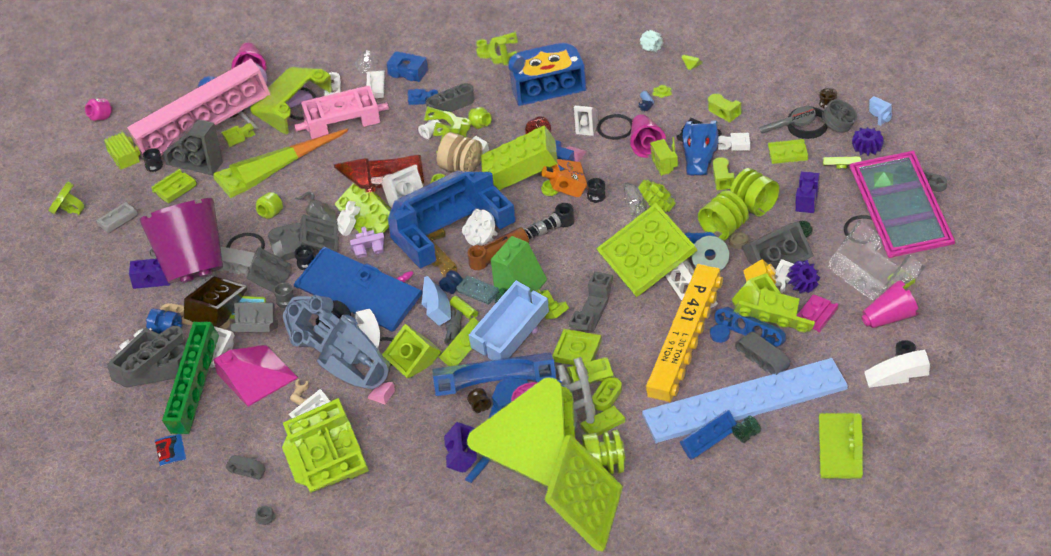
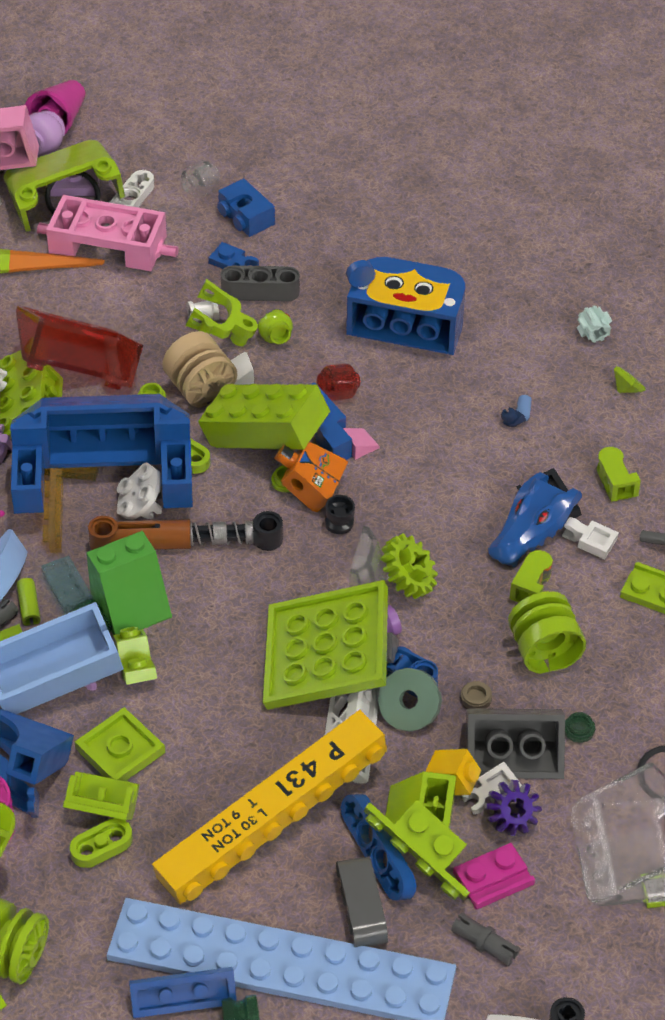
camera: 25 degrees right, 5 degrees up
white plate [366,71,385,98] -> none
white slope [382,165,423,208] -> none
dark blue wheel [439,270,463,294] -> none
lime piece [476,32,518,65] -> none
light grey piece [556,357,595,430] -> none
dark grey slope [568,271,613,331] -> none
white slope [574,106,598,136] -> none
lime plate [580,406,626,436] -> none
black tyre [597,114,632,140] -> none
dark pink cone [630,114,666,158] -> none
lime piece [651,137,678,176] -> none
lime plant [652,85,672,98] -> none
lime wheel [698,190,749,241] -> none
blue tile [710,324,730,343] -> none
dark purple brick [796,171,820,213] -> none
dark pink cone [861,280,919,328] -> none
none -> dark grey pin [451,912,520,967]

